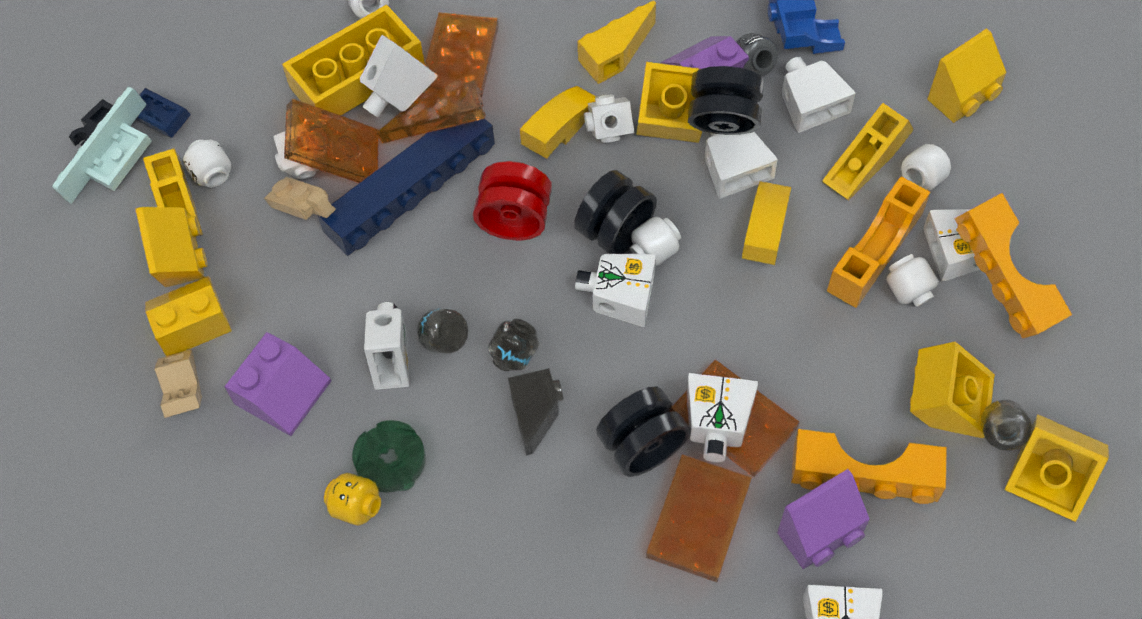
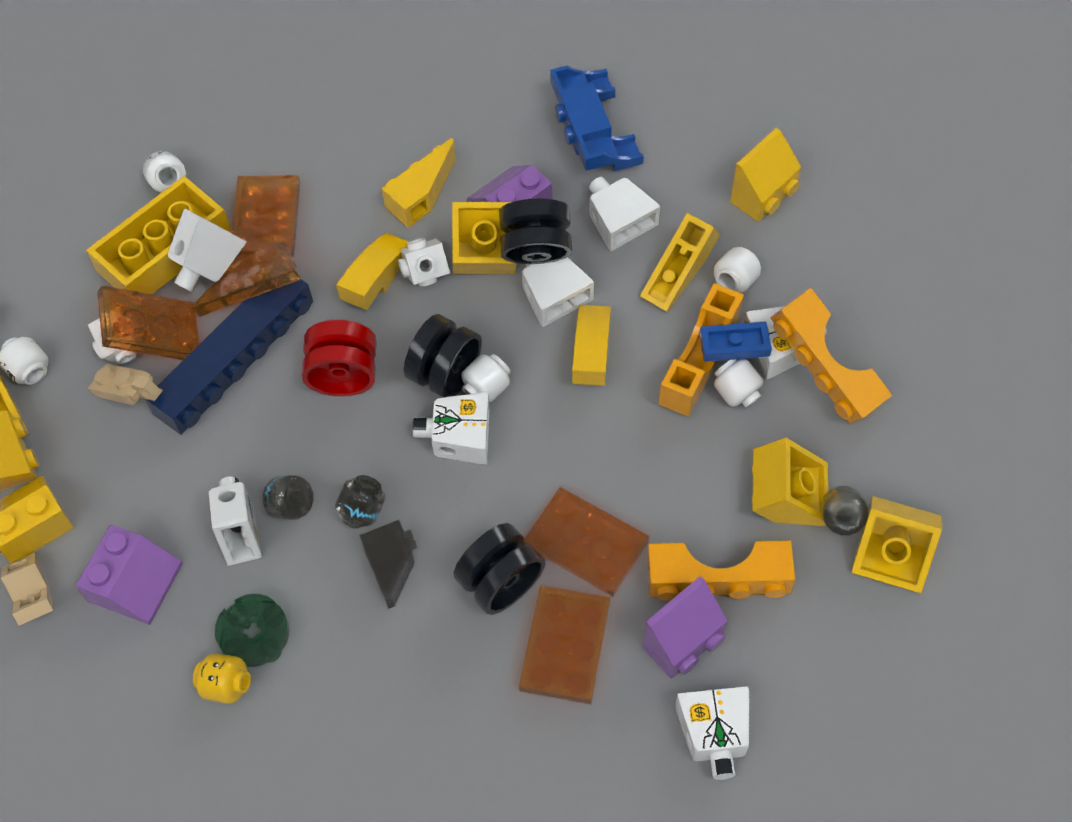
camera: 10 degrees left, 0 degrees up
white torso [687,373,758,462] -> none
dark grey head [736,33,778,76] -> none
none -> blue plate [699,321,772,362]

